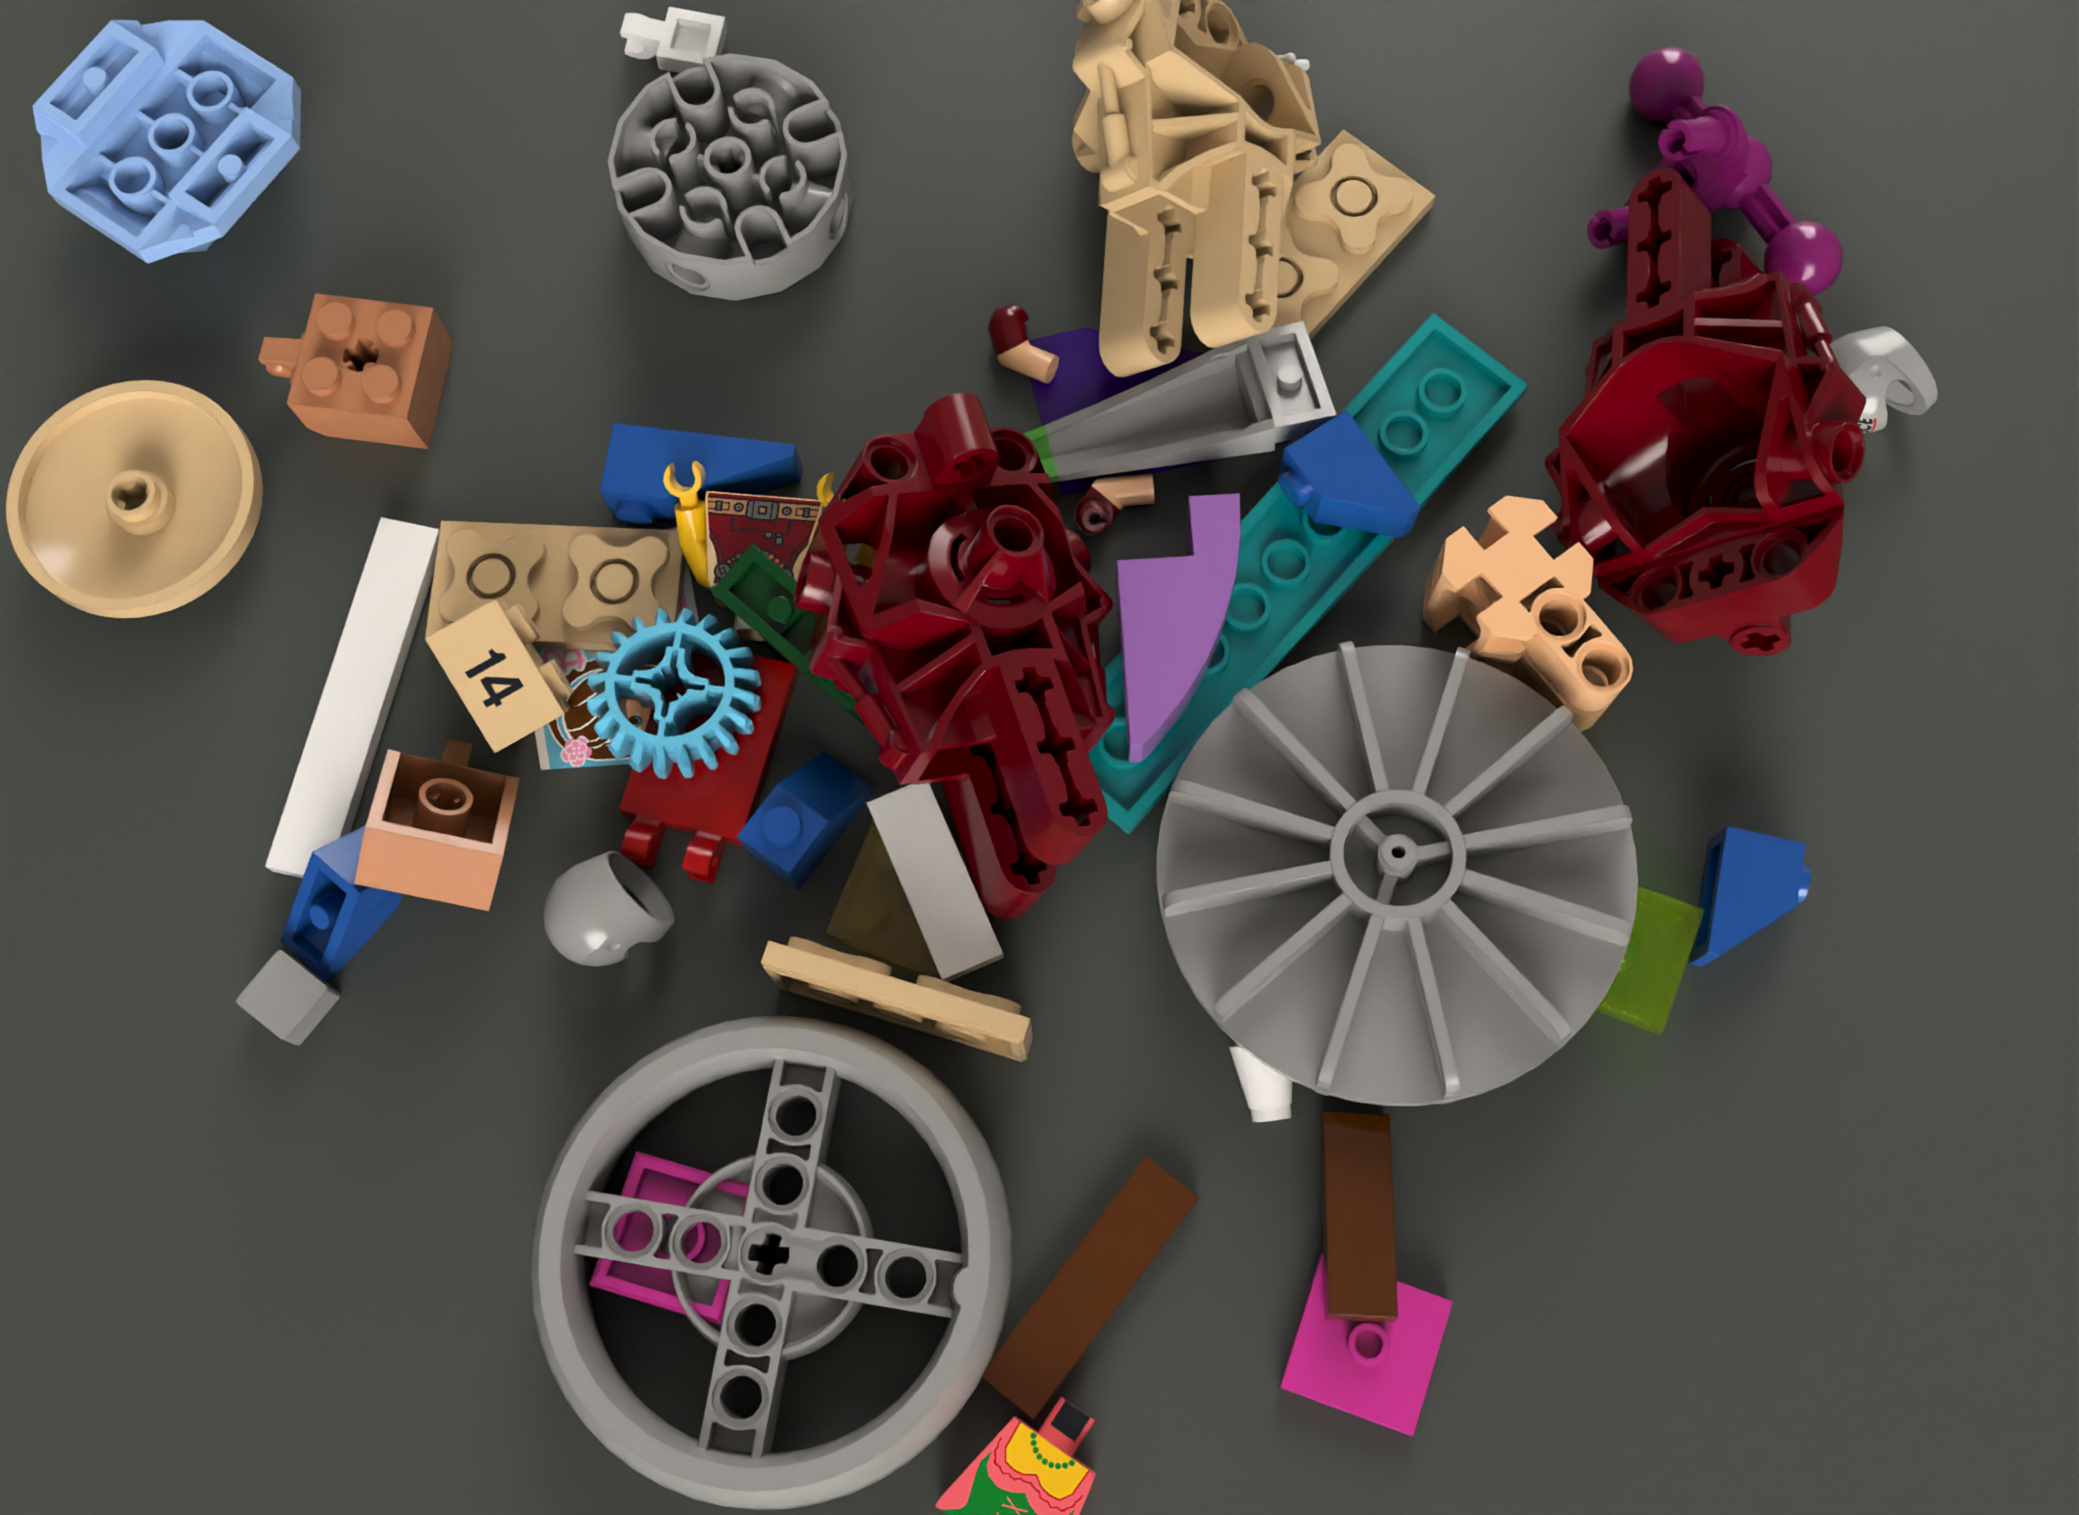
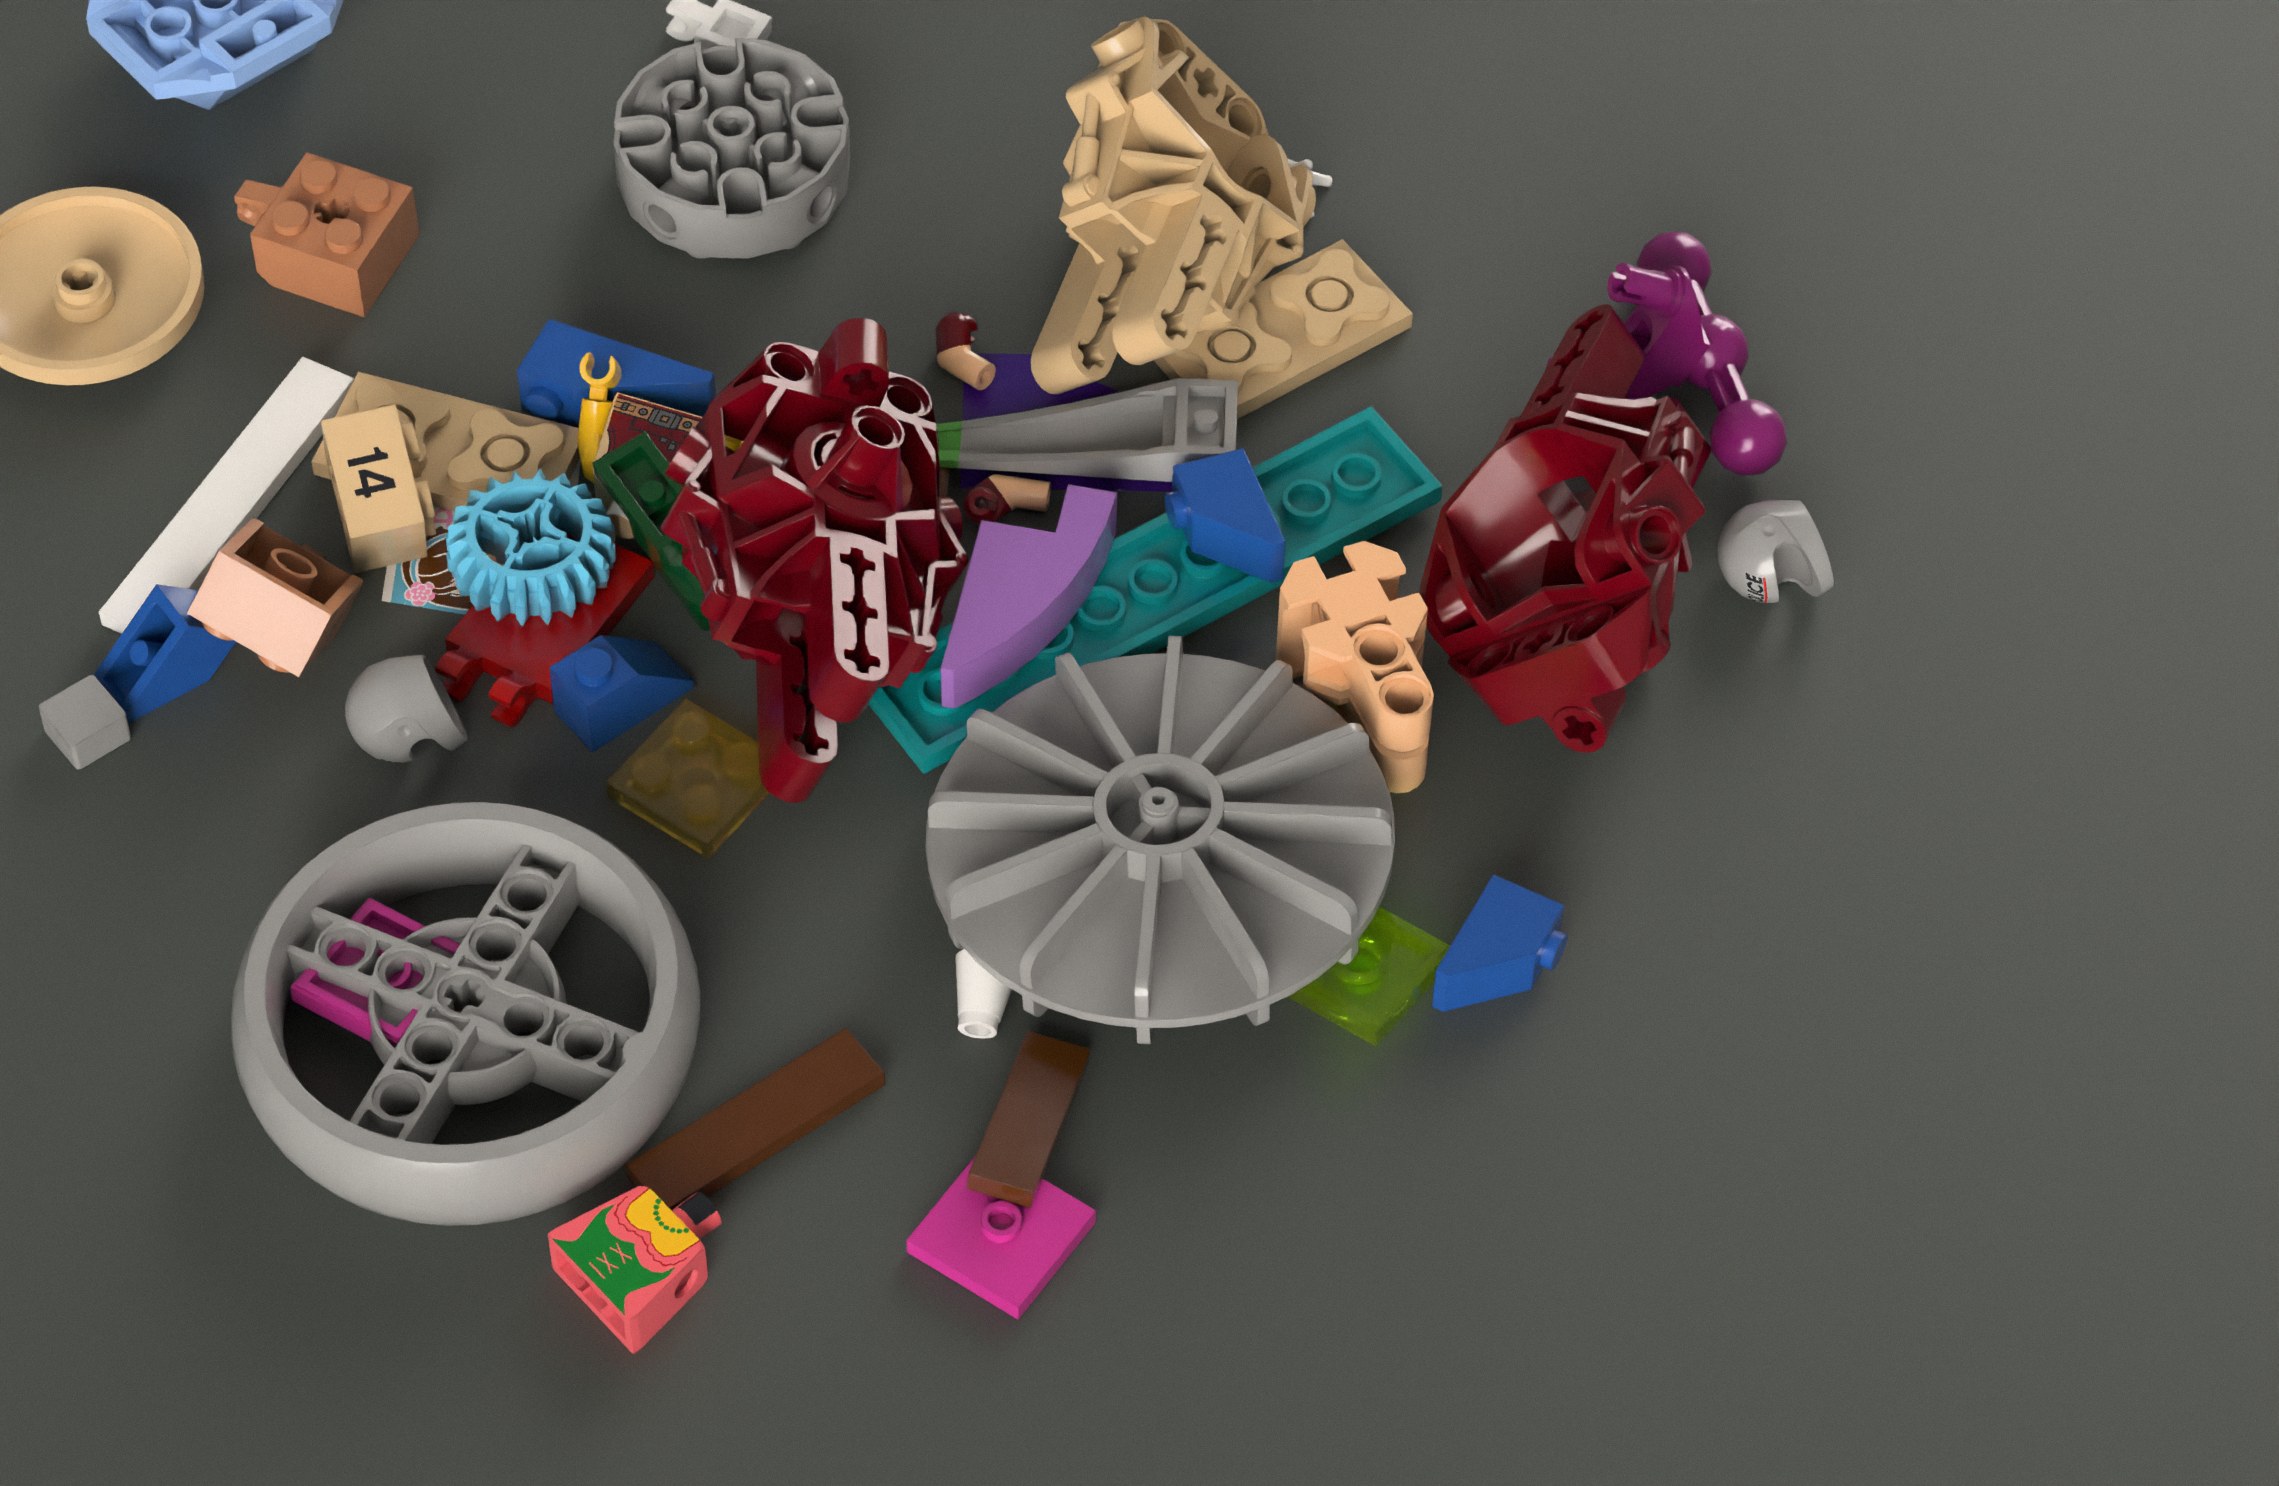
camera: 10 degrees right, 20 degrees down
tan piece [761,937,1033,1062] -> none
white tile [867,783,1004,982] -> none

